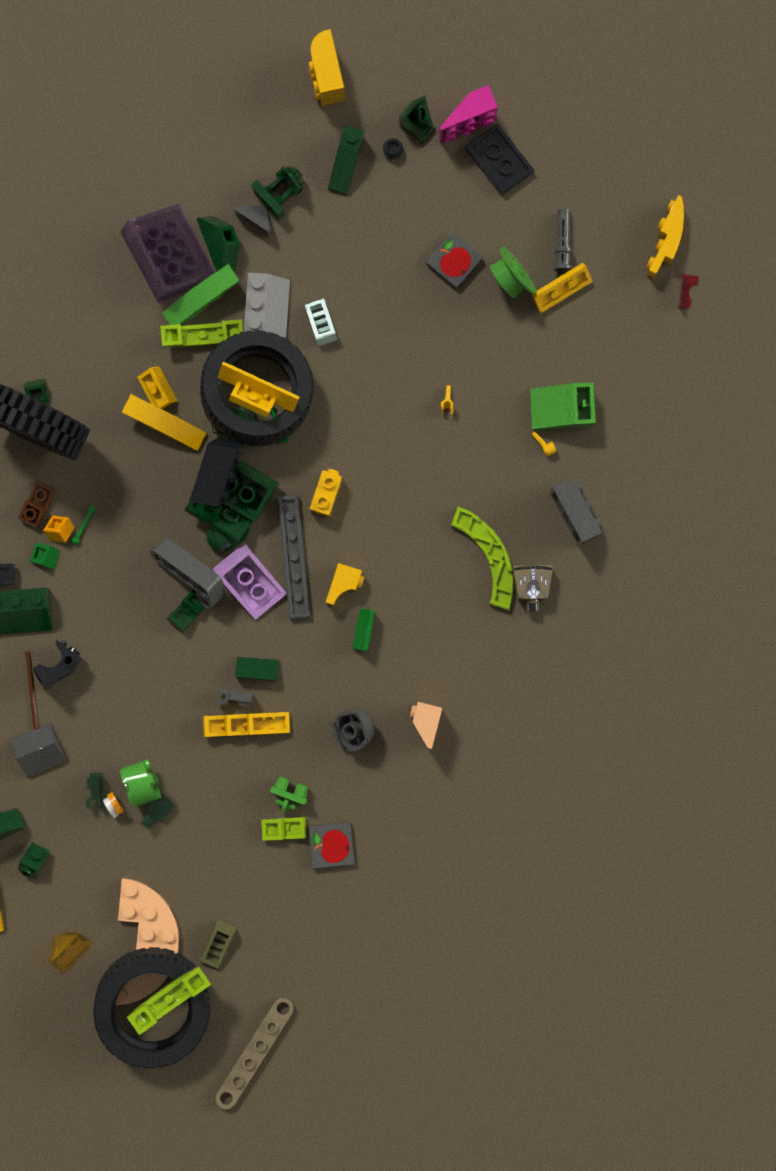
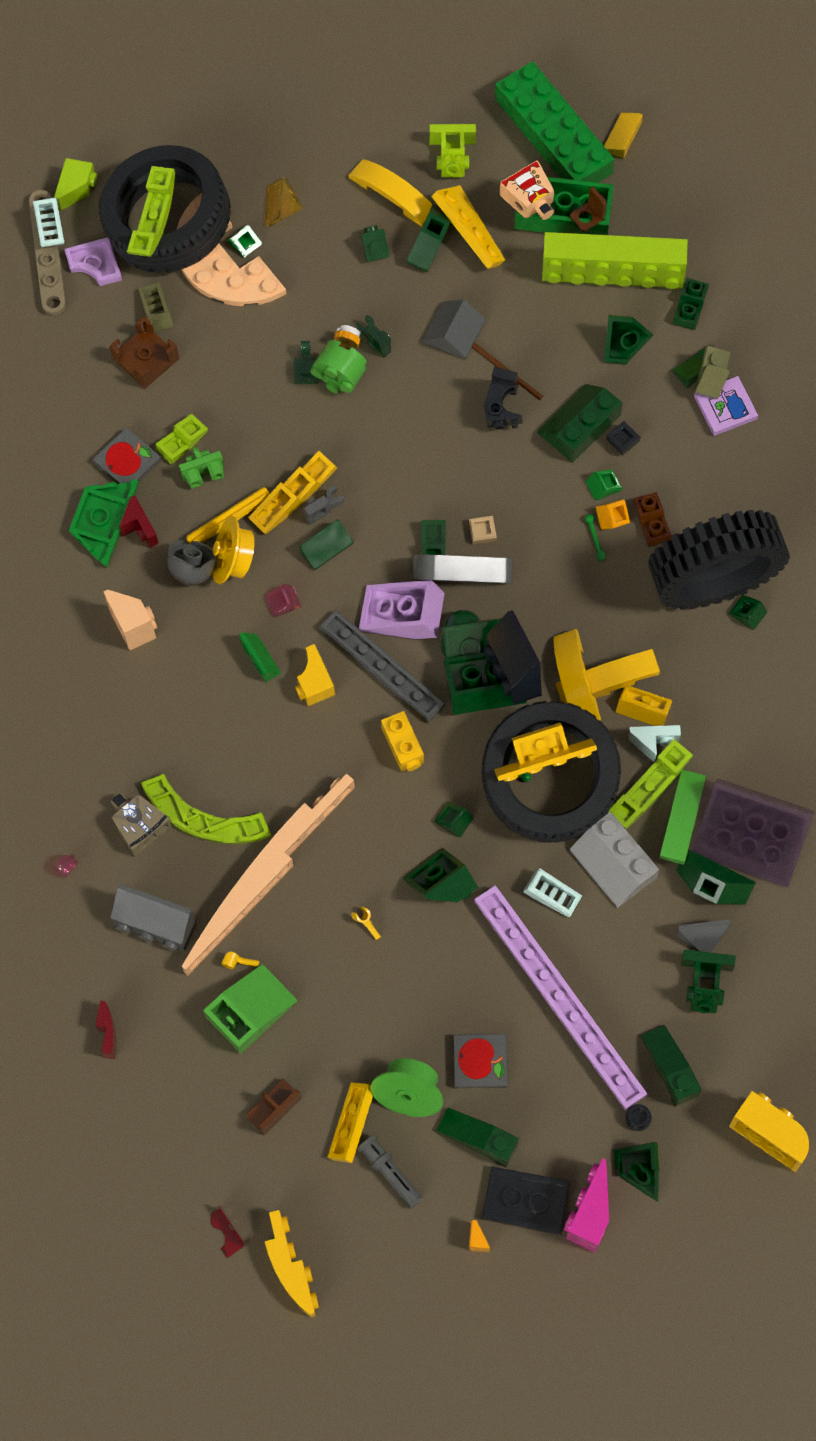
camera: 140 degrees right, 15 degrees down
none -> light aqua slope [33,198,65,248]
none -> lime slope [54,158,98,211]
none -> clear pink plate [55,854,78,877]
none -> lavender tile [64,237,122,286]
none -> green wing [69,479,140,568]
none -> dark red slope [96,1000,116,1059]
none -> reddish brown panel [109,316,179,389]
none -> dark red slope [119,495,159,548]
none -> light nougat slope [182,774,355,976]
none -> yellow axle [186,487,270,544]
none -> yellow wheel [212,516,254,584]
none -> slope [227,225,262,258]
none -> reddish brown panel [245,1079,302,1136]
none -> clear pink slope [265,584,302,617]
none -> dark green slope [403,848,478,903]
none -> dark green slope [434,801,473,837]
none -> dark green slope [436,1107,519,1167]
none -> tan tile [469,516,497,544]
none -> light orange slope [469,1220,490,1252]
none -> lavender plate [474,885,647,1110]
none -> yellow slope [554,629,601,721]
none -> light aqua slope [628,725,681,762]

